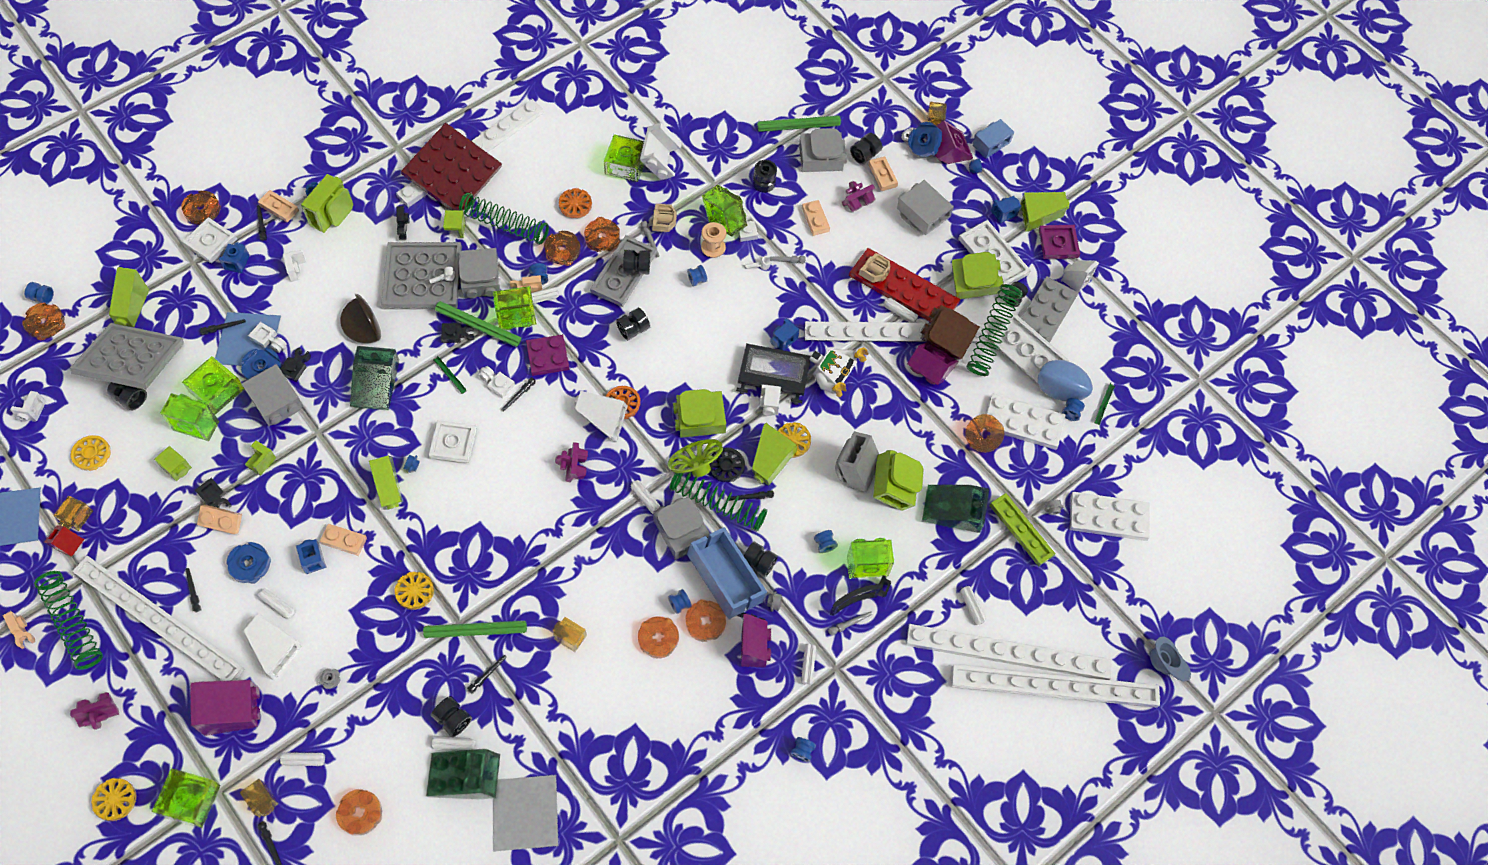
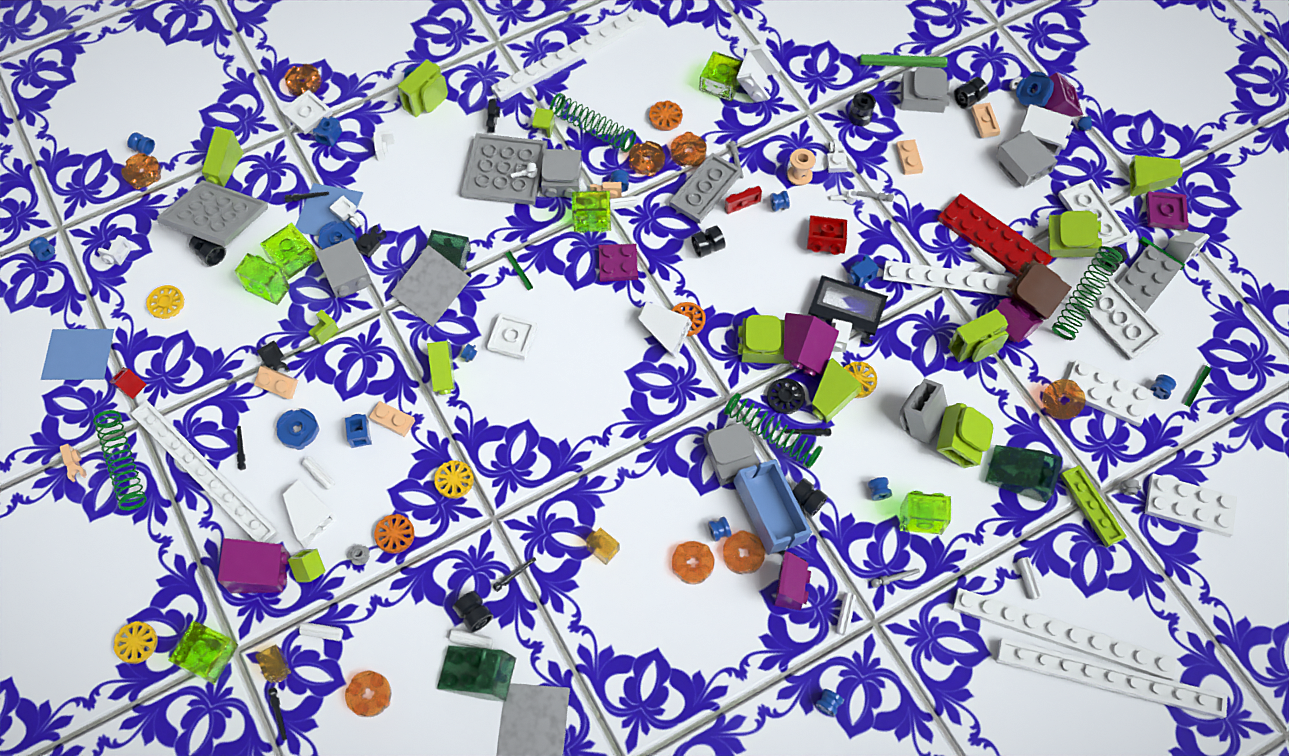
camera: 15 degrees right, 0 degrees up
clear yellow brick [54,495,93,531] -> none
magenta hips [70,692,119,730] -> none
lime brick [154,446,192,481] -> none
black piece [257,205,267,240] -> none
light nougat plate [258,190,299,222] -> none
dark brown piece [340,294,381,344] -> none
dark red plate [401,122,502,211] -> none
bright green axle [423,621,527,638] -> none
bright green axle [435,301,521,347] -> none
black plate [441,323,475,343] -> none
white plate [478,366,515,398] -> none
black piece [501,377,536,412] -> none
magenta hips [555,442,588,482] -> none
black wheel [623,250,650,275] -> none
white axle [631,480,660,514] -> none
tan piece [652,203,677,232] -> none
lime wheel [668,439,723,477] -> none
clear neon green brick [702,184,747,237] -> none
light grey plate [767,592,782,612] -> none
torso [809,348,868,397] -> none
black sword [830,575,891,616] -> none
magenta hips [842,181,876,212] -> none
tan piece [859,253,890,283] -> none
clear yellow brick [926,102,947,126] -> none
medium blue brick [972,119,1014,158] -> none
blue brick [991,195,1021,223] -> none
medium blue piece [1038,360,1093,401] -> none
sand blue piece [1149,637,1191,681] -> none
none -> lime panel [288,549,326,582]
none -> orange wheel [374,514,415,554]
none -> flat silver sticker [390,245,471,327]
none -> red plate [724,186,762,214]
none -> magenta slope [784,313,839,377]
none -> red plate [807,215,847,255]
none -> lime brick [948,309,1009,362]
none -> white panel [1019,104,1073,156]
none -> green piece [1138,236,1185,271]

